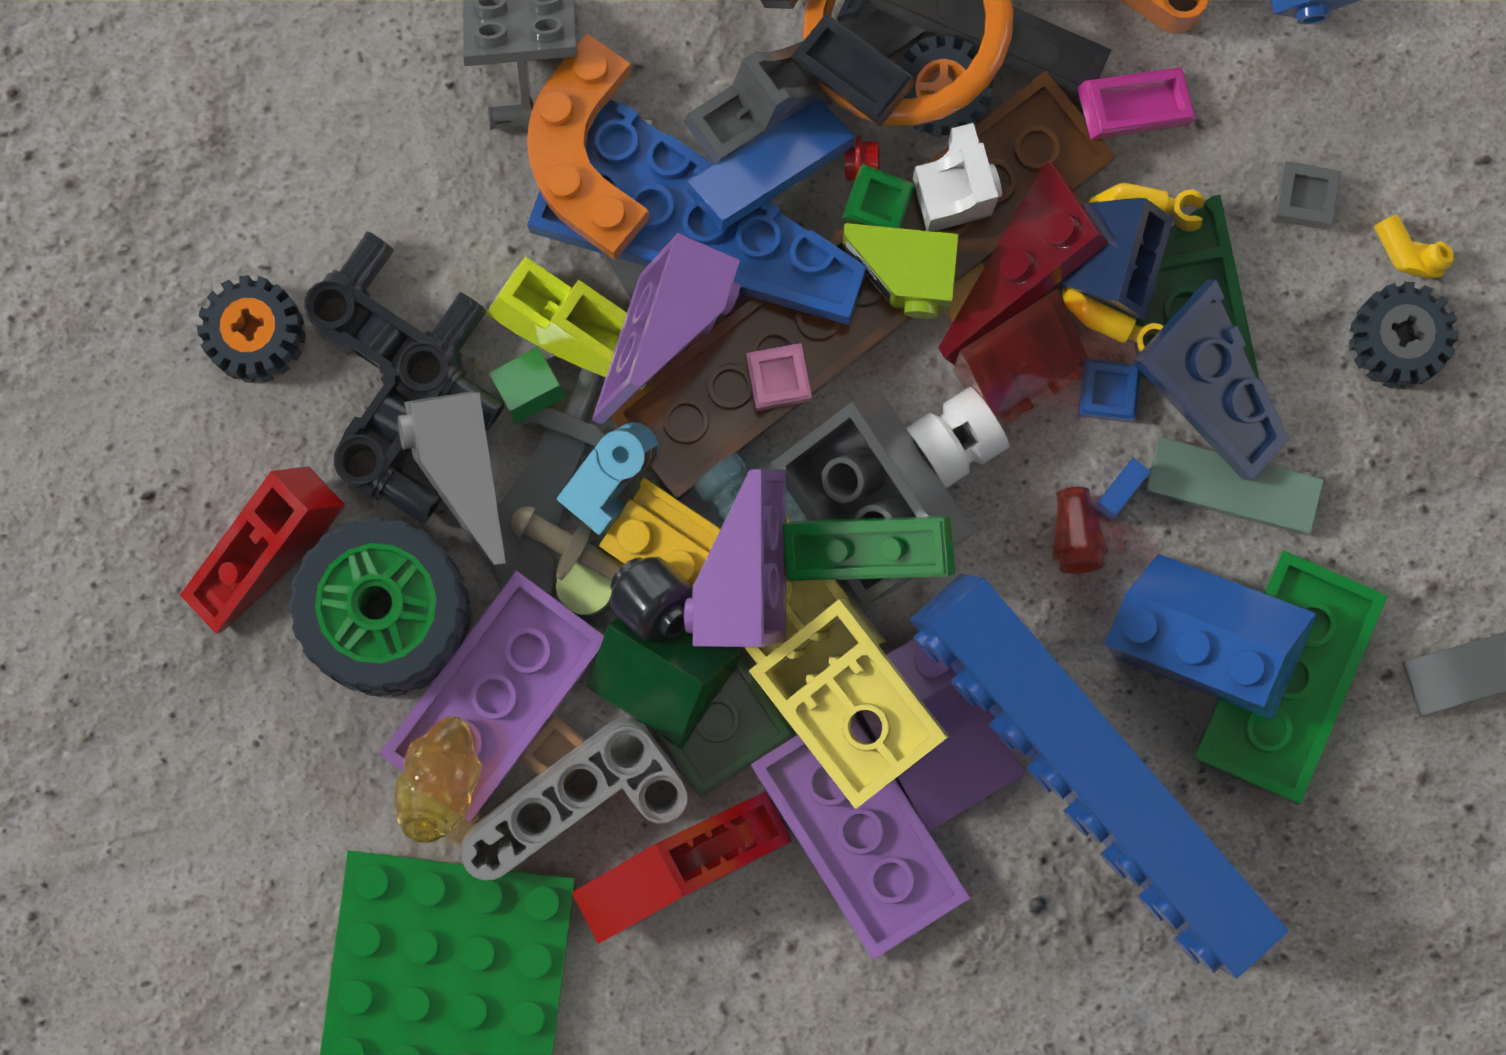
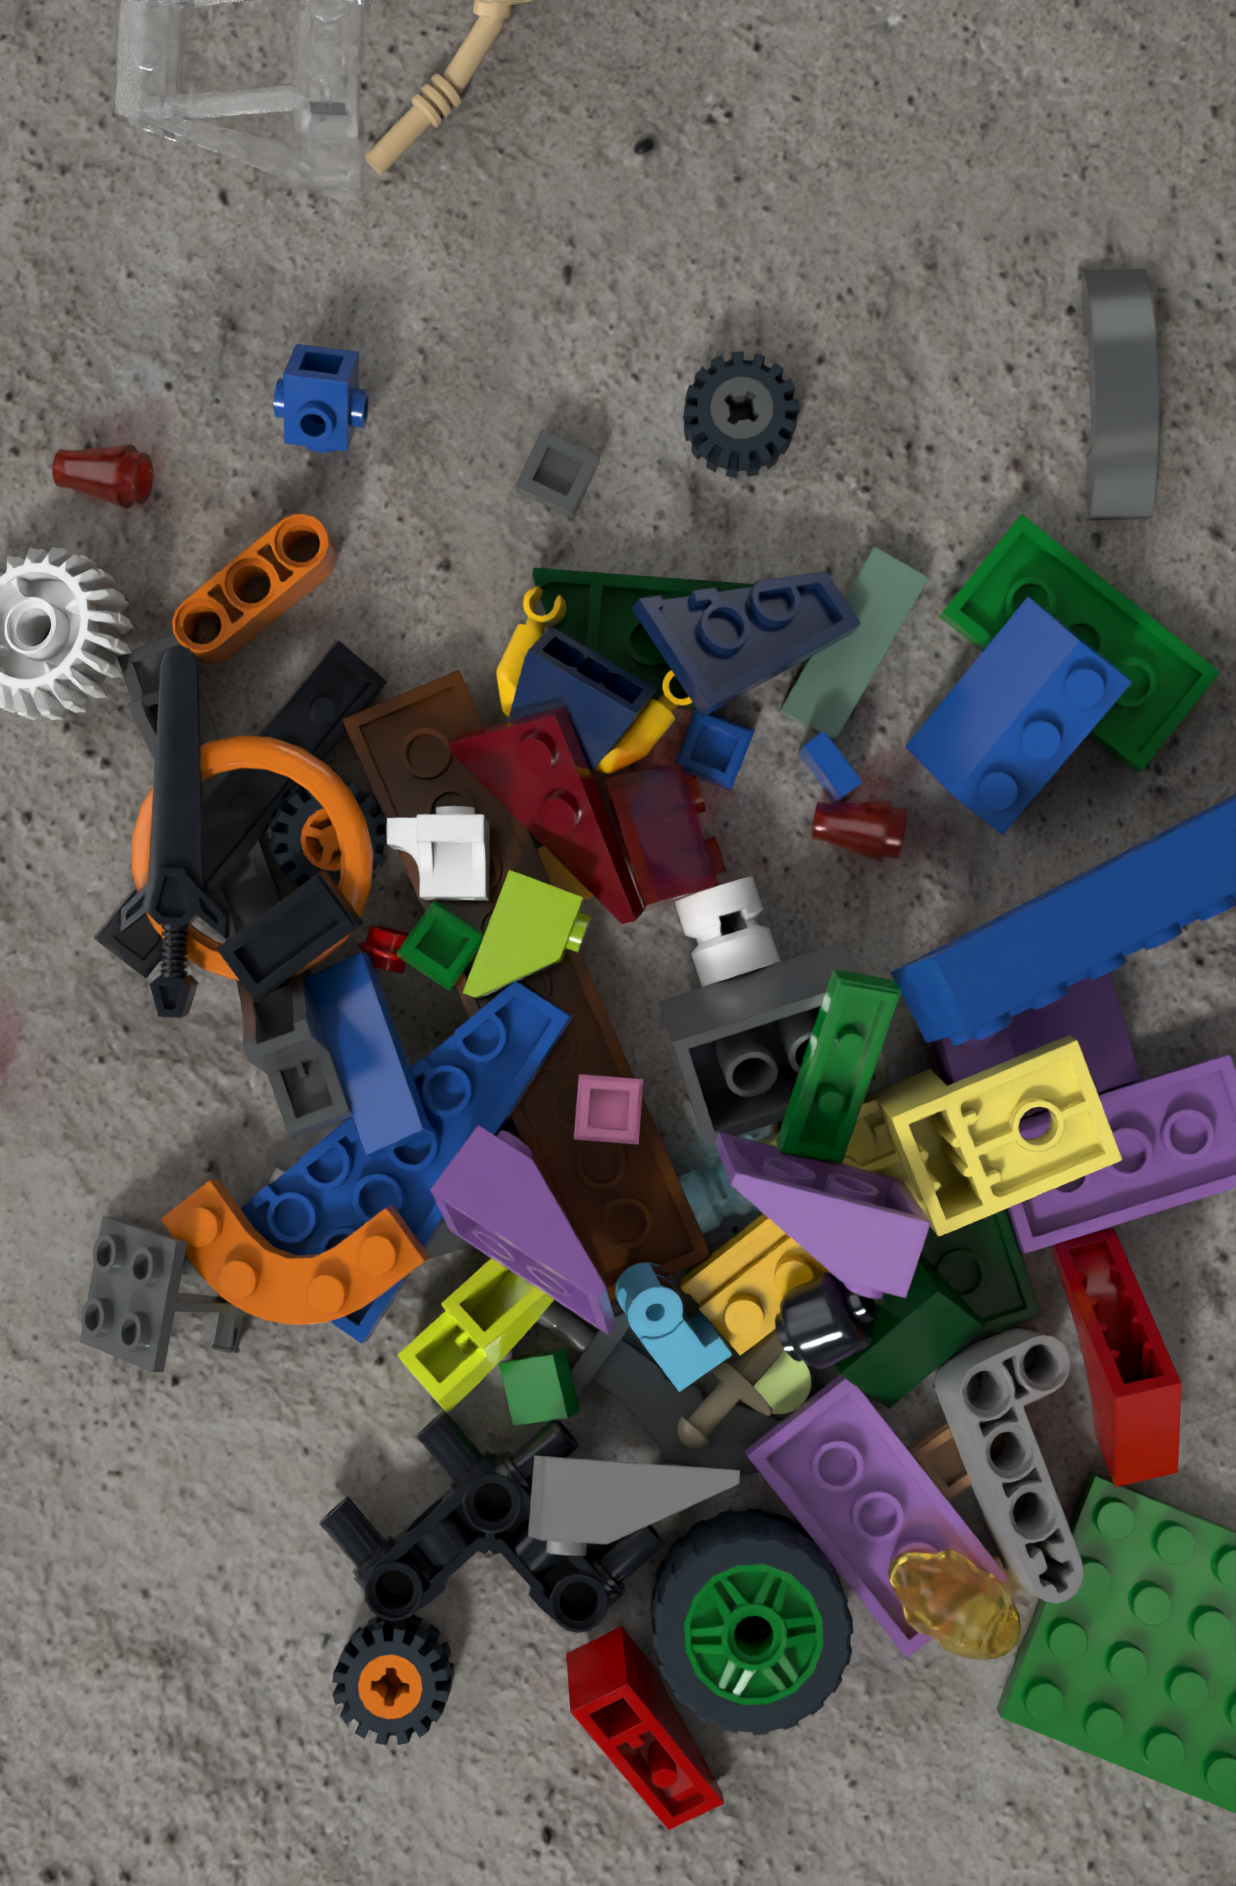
camera: 75 degrees left, 5 degrees up
dark pink tile [1077,67,1196,140] -> none
yellow arm [1373,214,1454,279] -> none

